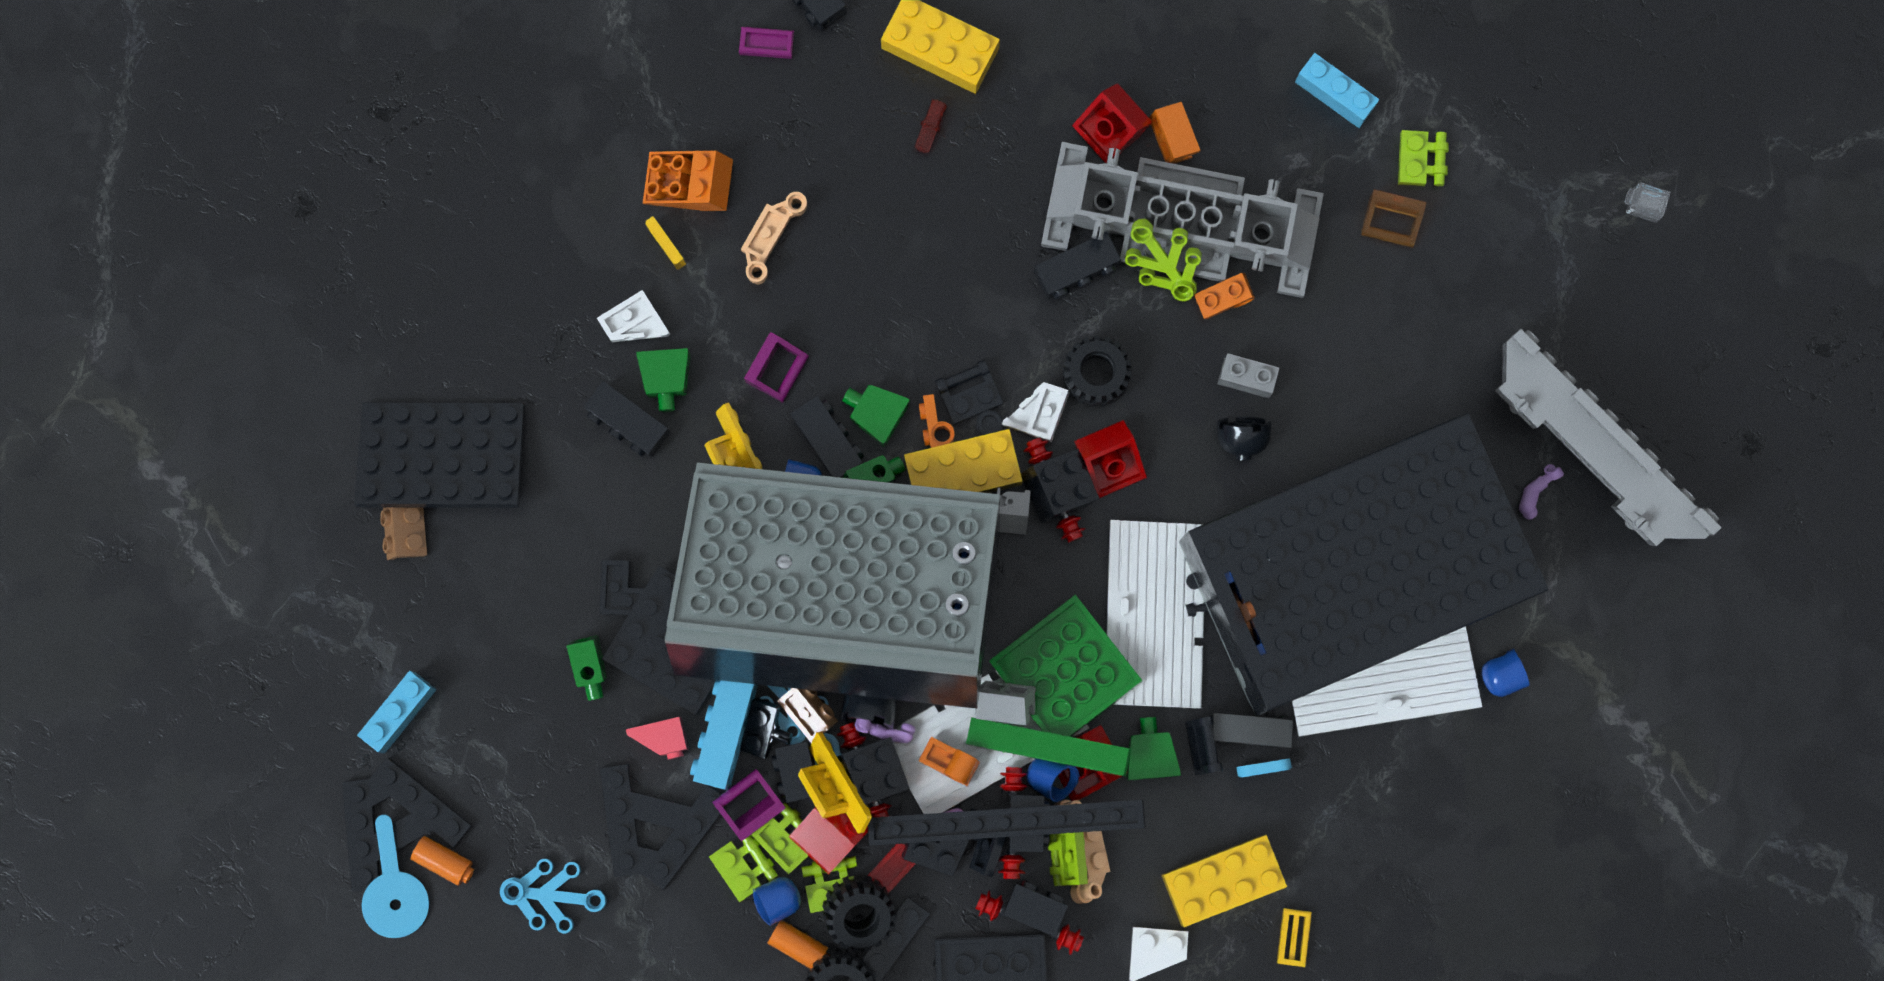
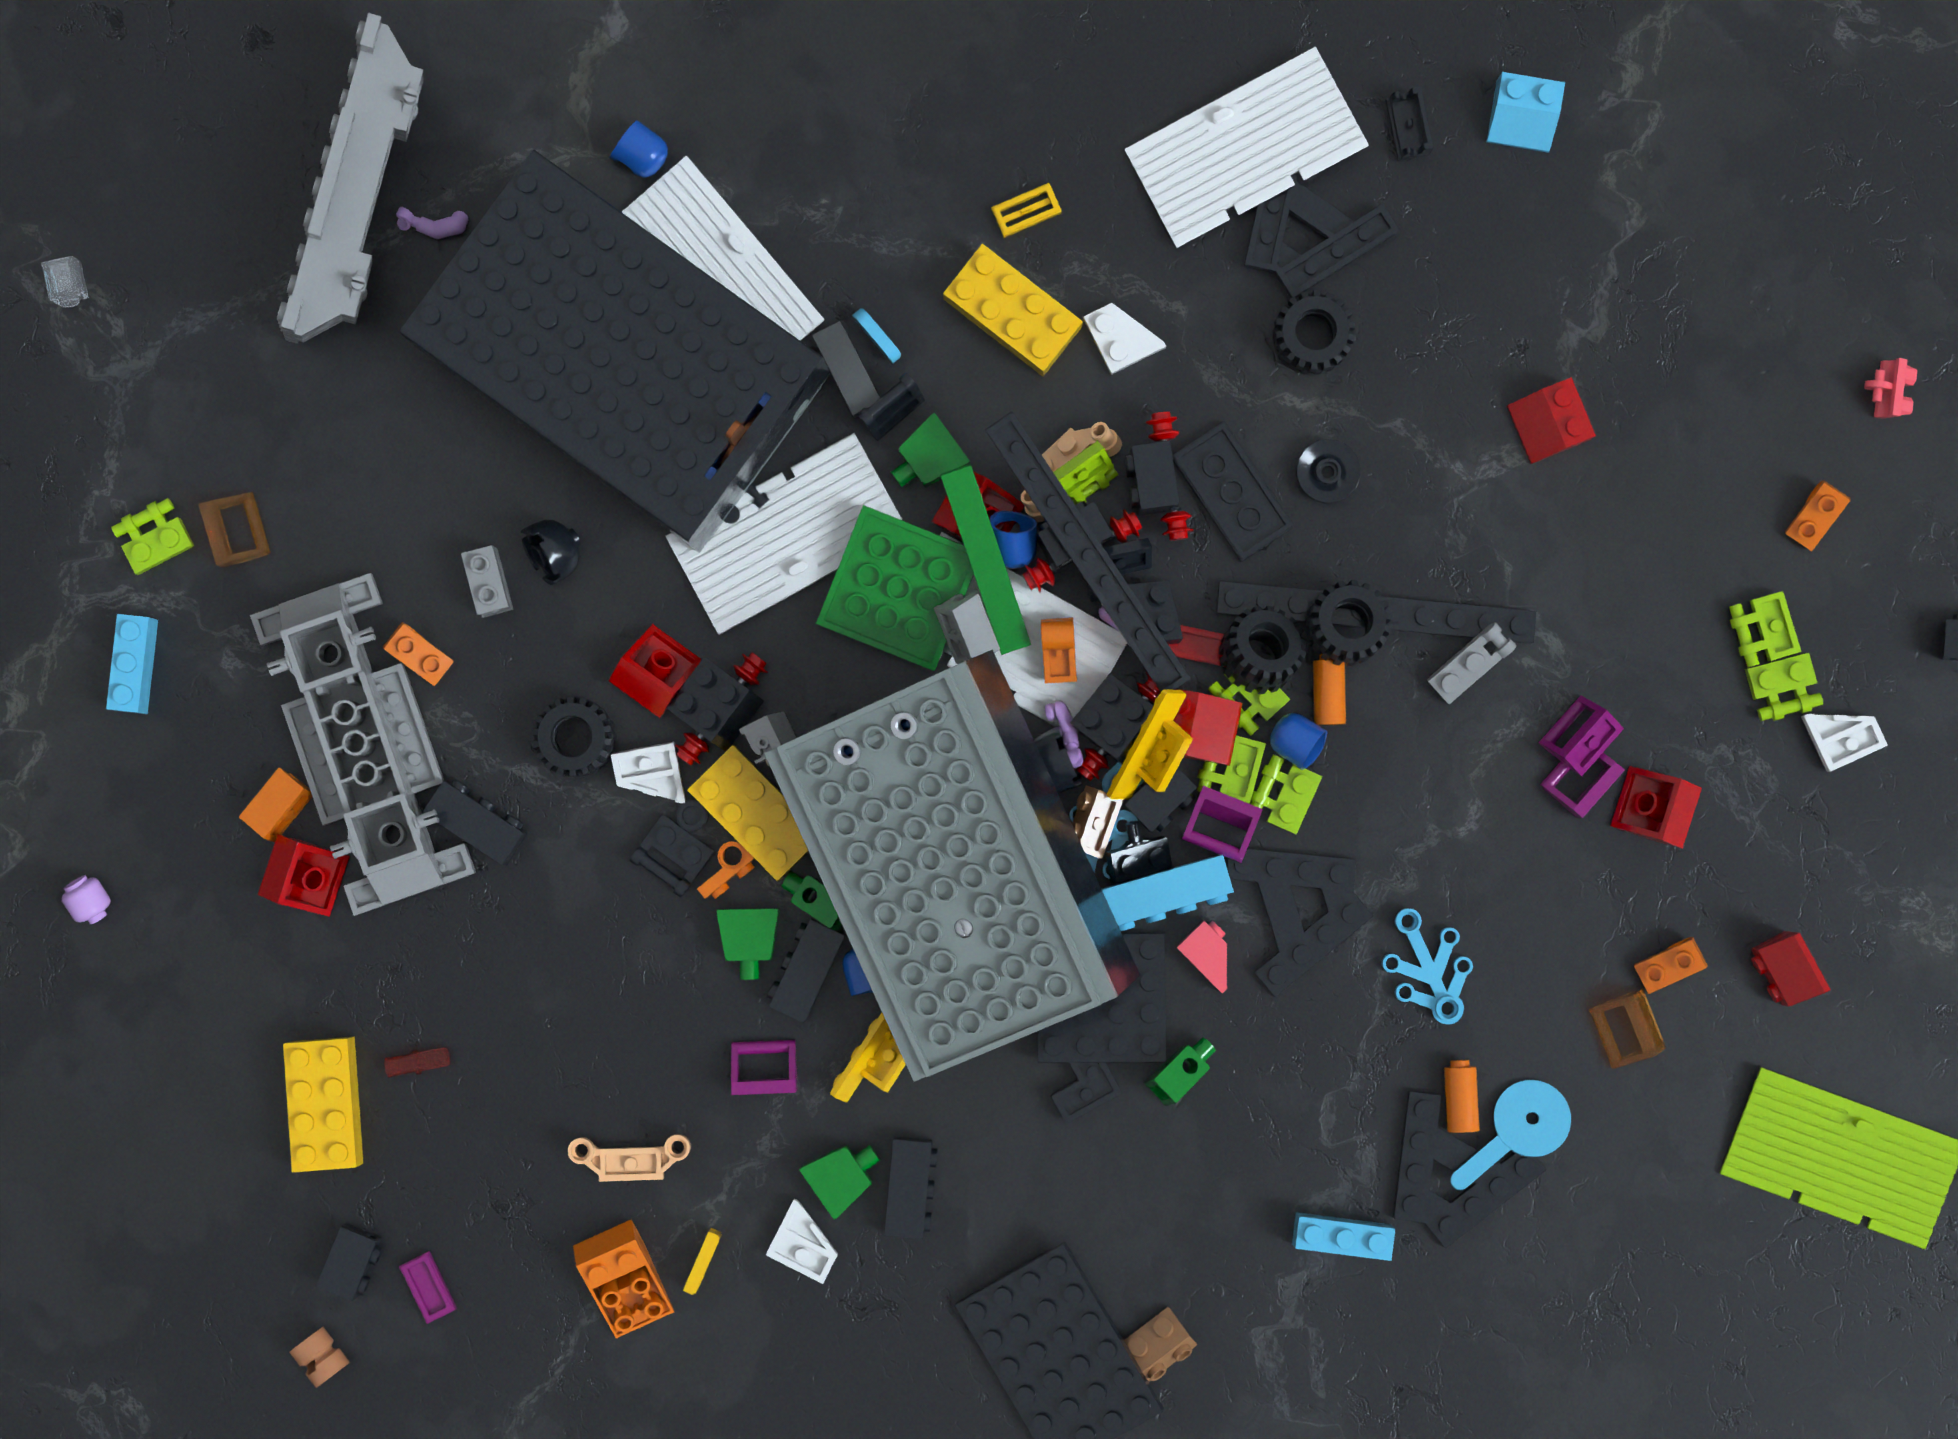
camera: 120 degrees left, 5 degrees up
lime plant [1125,219,1202,301] -> none

